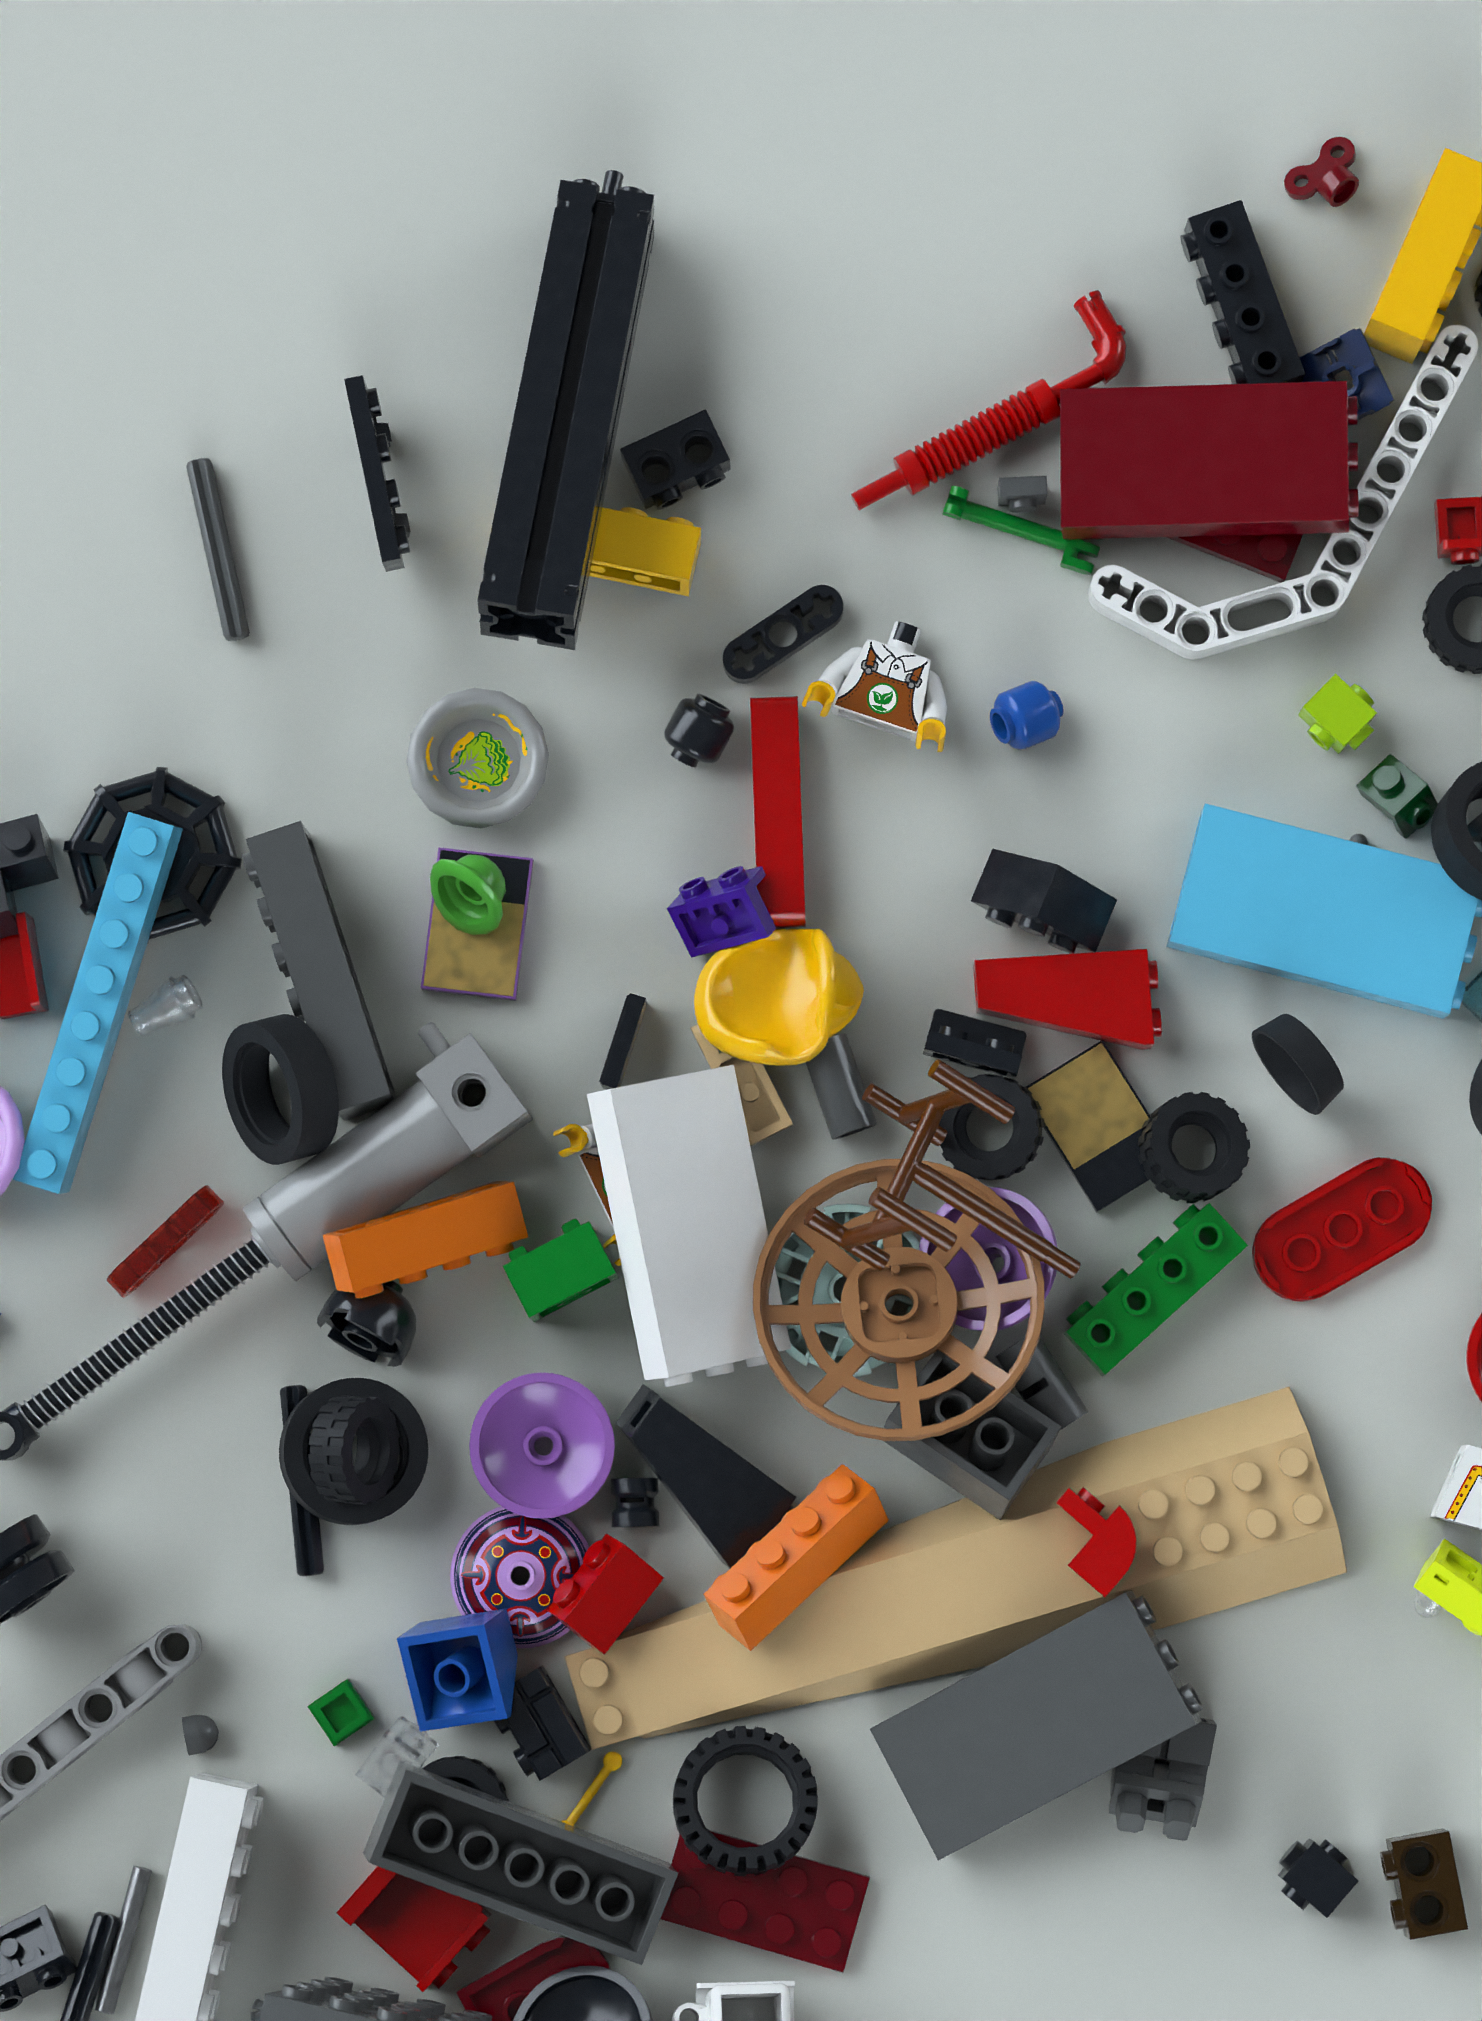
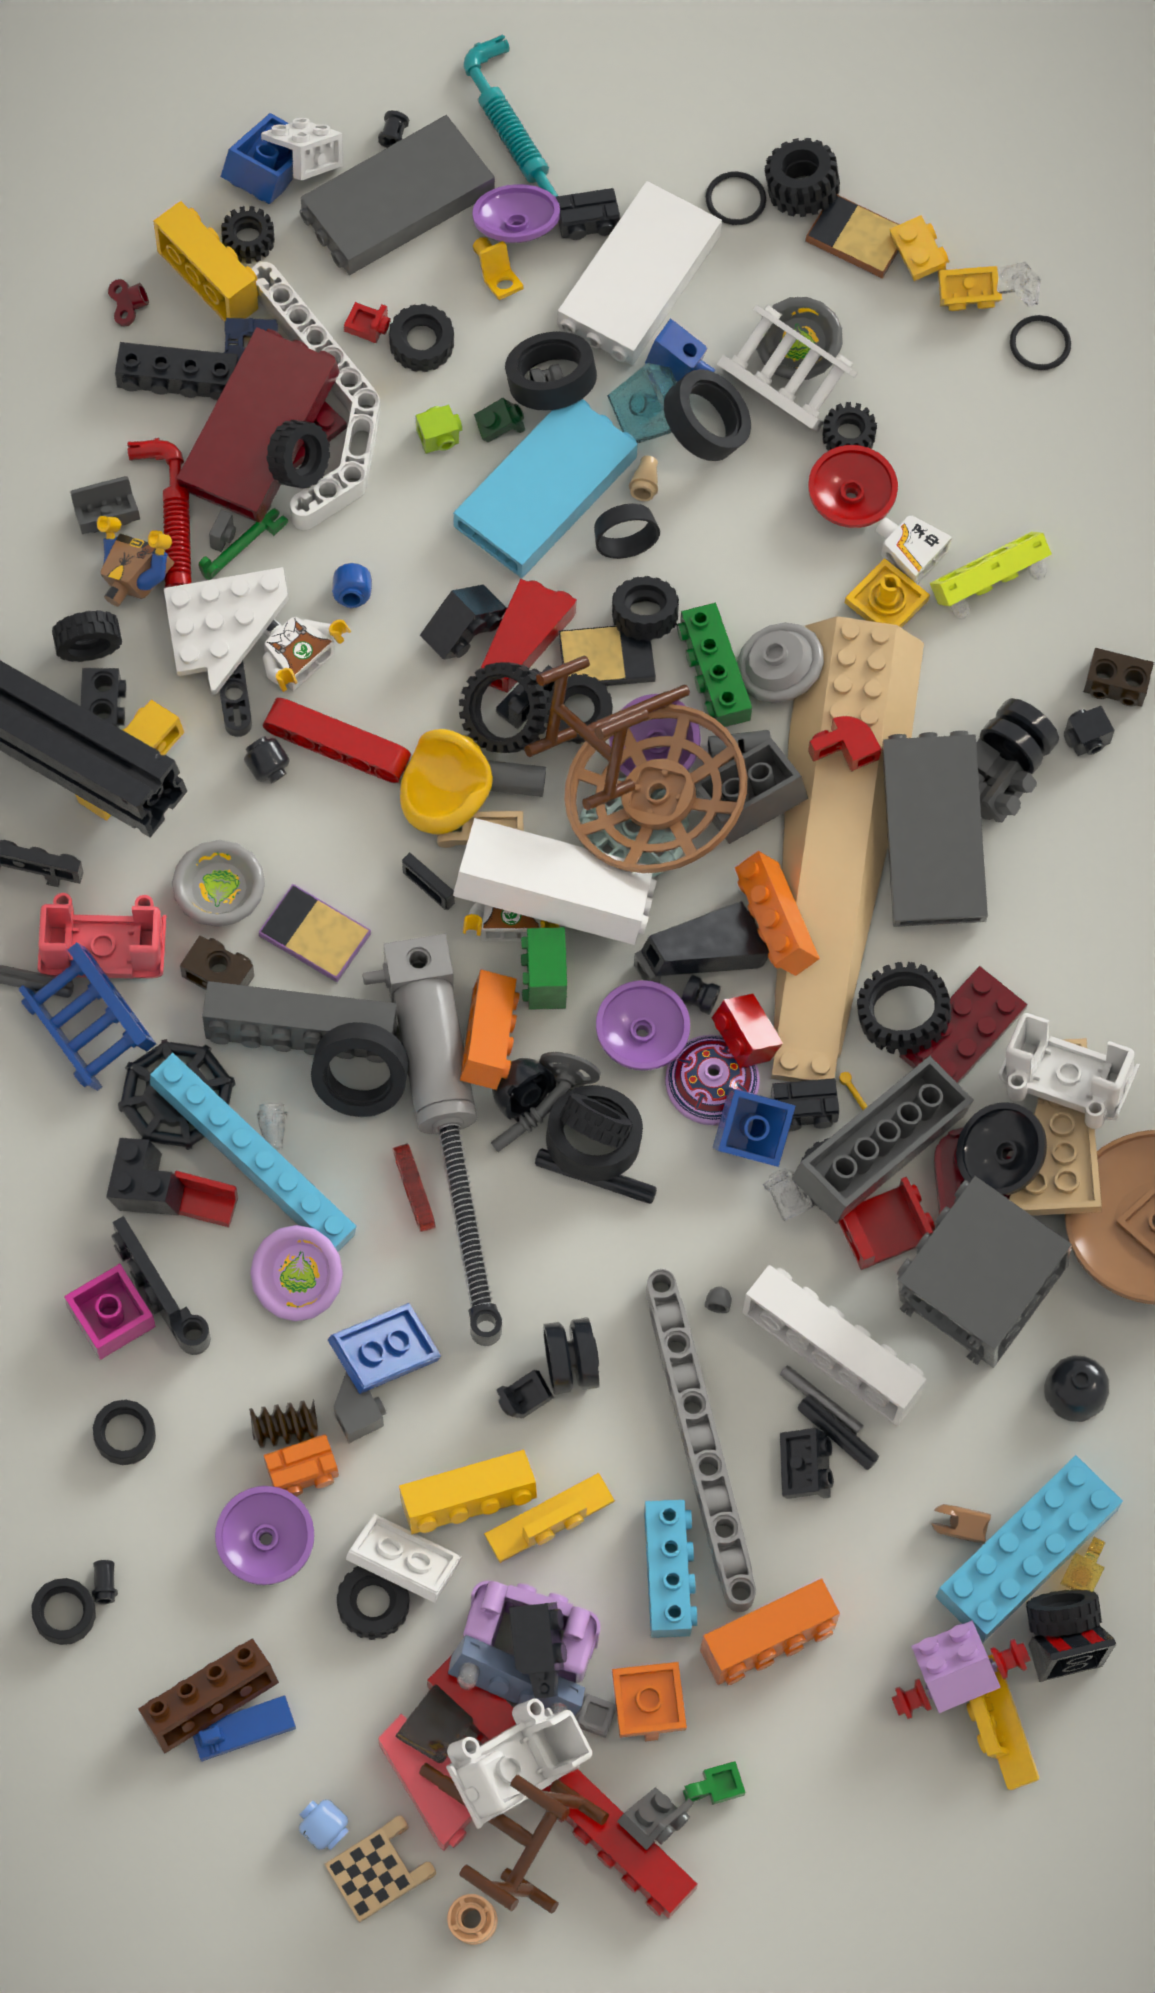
camera: 75 degrees left, 15 degrees down
green tile [307,1678,376,1747] -> none
bright green hat [430,855,506,935] -> none
dark purple bracket [667,866,776,958] -> none
red tile [1252,1157,1432,1301] -> none
none -> blue fence [19,942,156,1091]
none -> coral container [38,893,167,979]
none -> black tyre [52,610,122,662]
none -> dark grey bracket [70,476,140,535]
none -> torso [97,516,174,607]
none -> white wing [164,567,289,695]
none -> dark brown brick [180,935,254,990]
none -> black tyre [266,420,330,489]
none -> black tyre [459,662,551,753]
none -> dark grey dish [491,1052,601,1152]
none -> tan cone [629,456,658,501]
none -> light grey piece [737,622,824,703]
none -> yellow plate [844,558,930,628]
none -> black wheel [979,698,1059,774]

